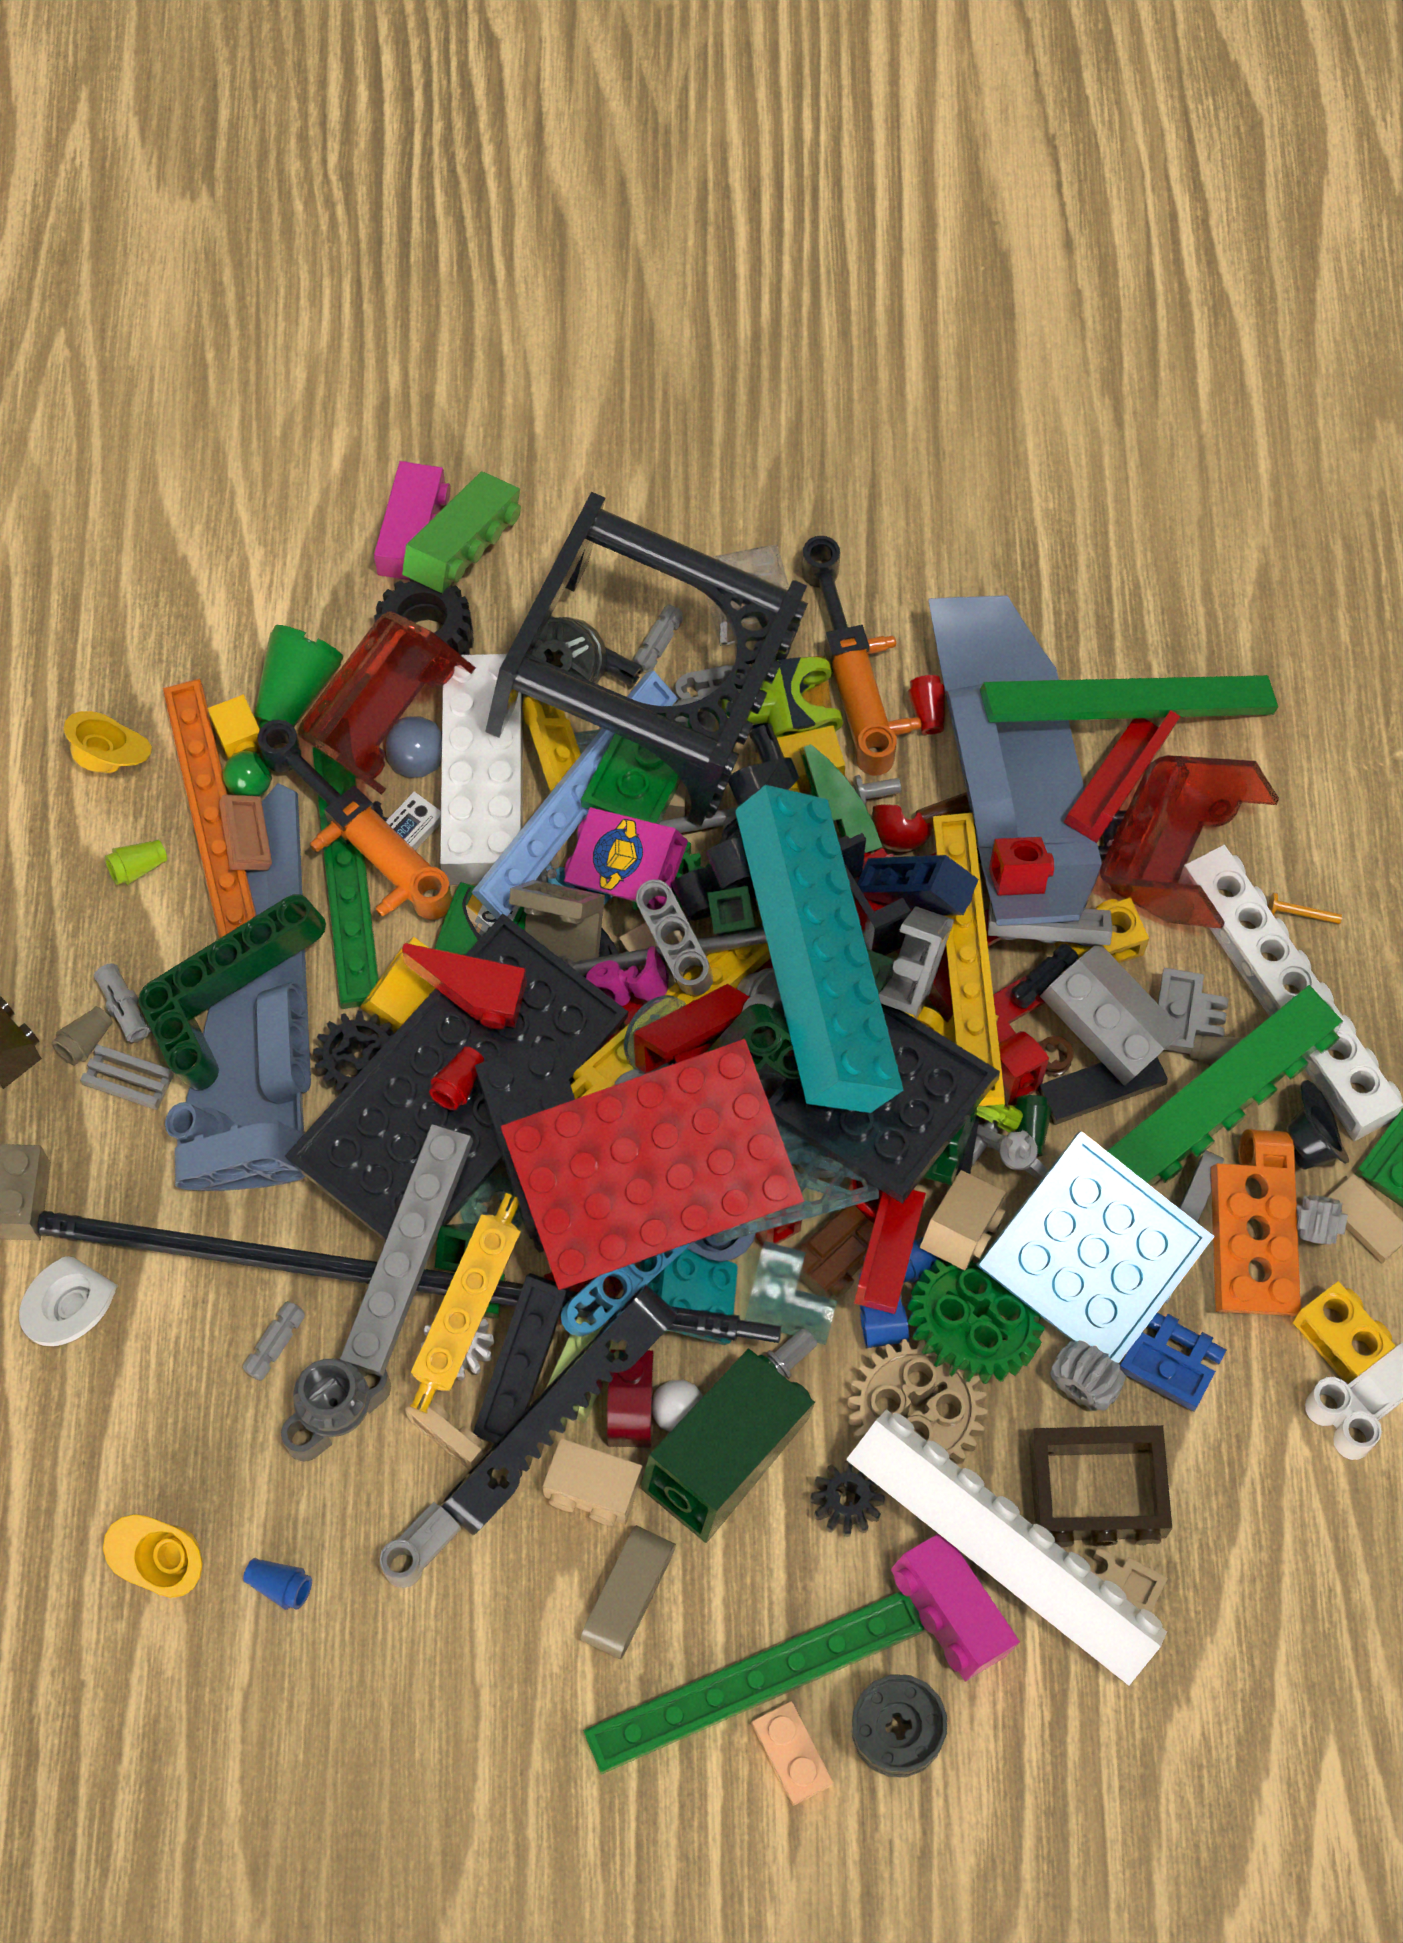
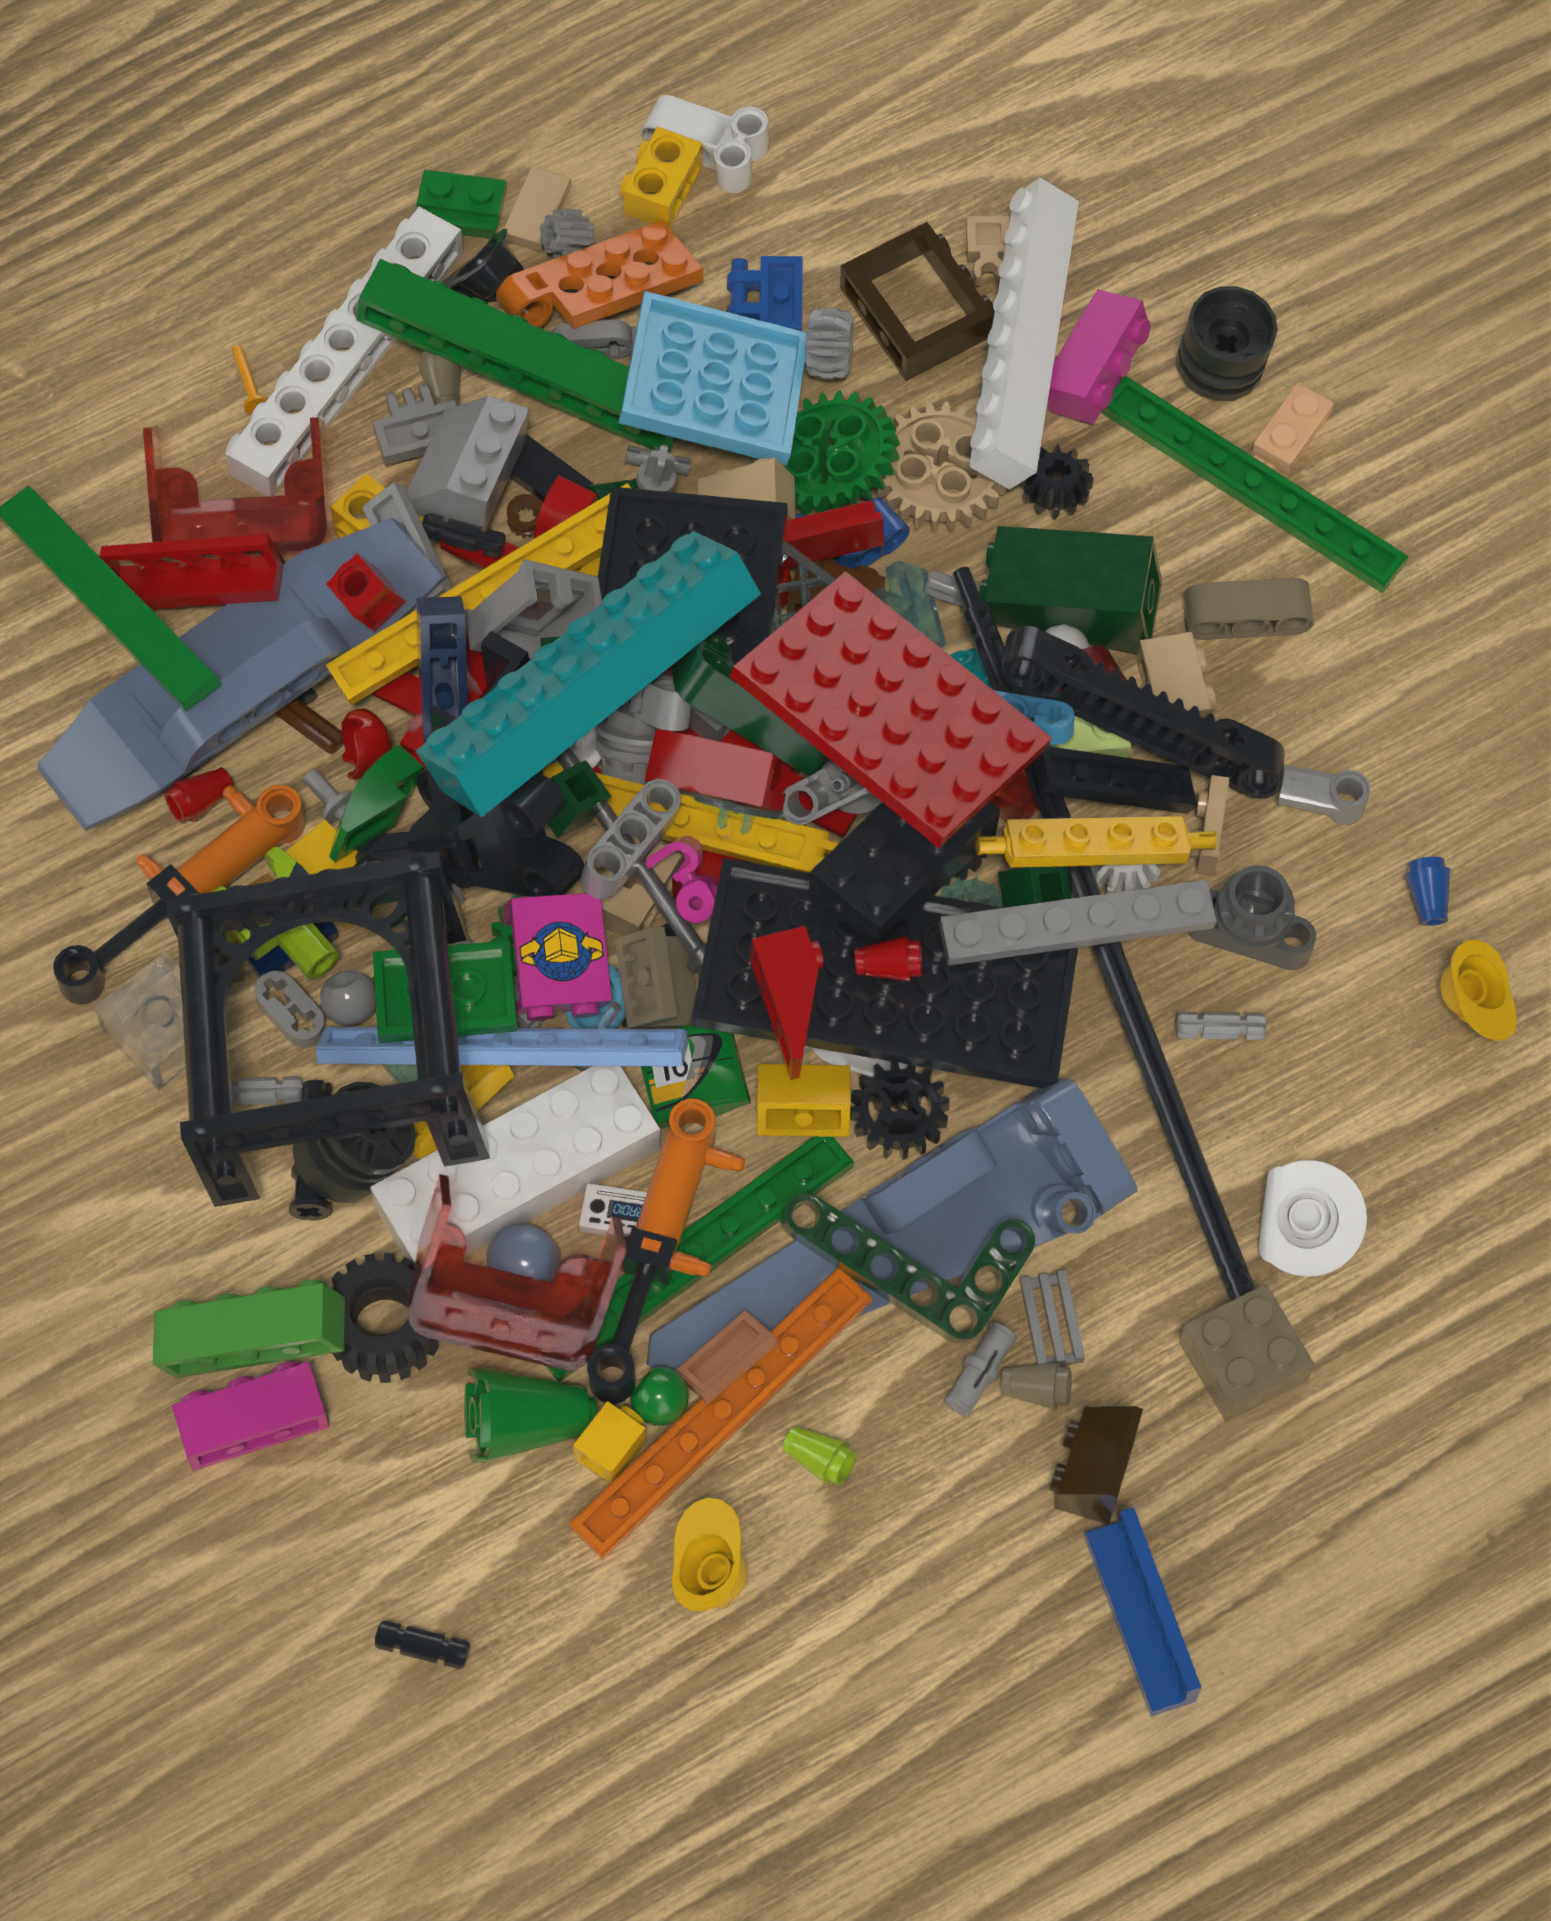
camera: 120 degrees left, 0 degrees up
none -> black axle [375,1621,470,1669]

